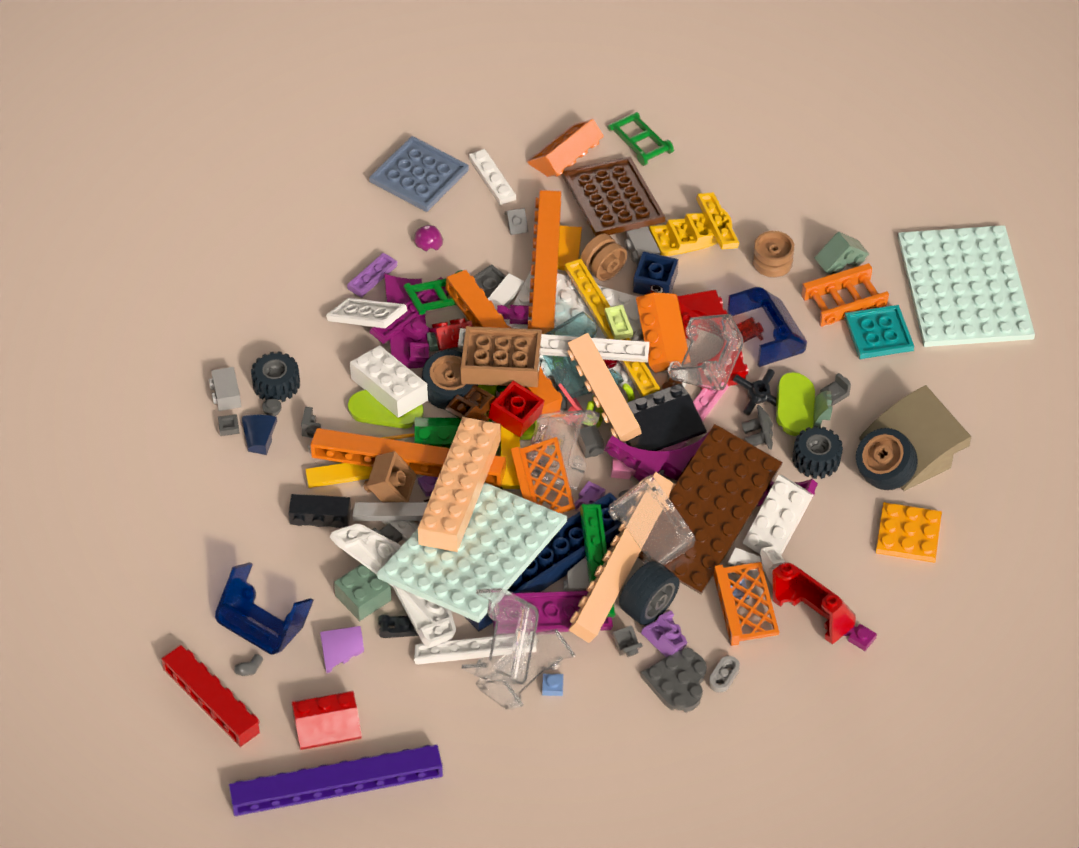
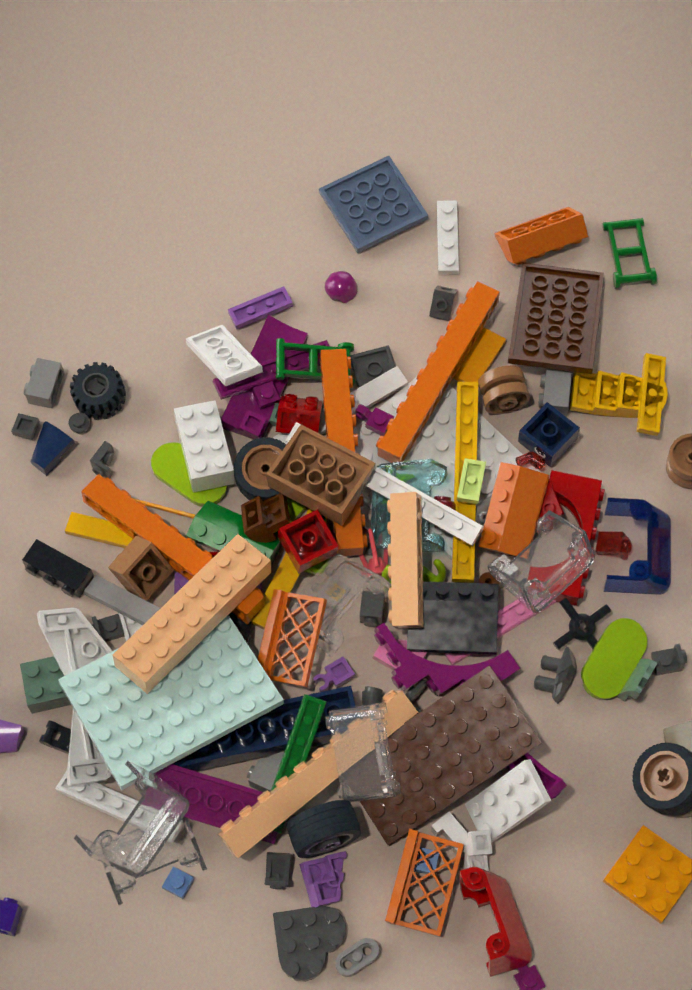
camera: 30 degrees right, 15 degrees up
black wheel [792,426,843,479] -> none

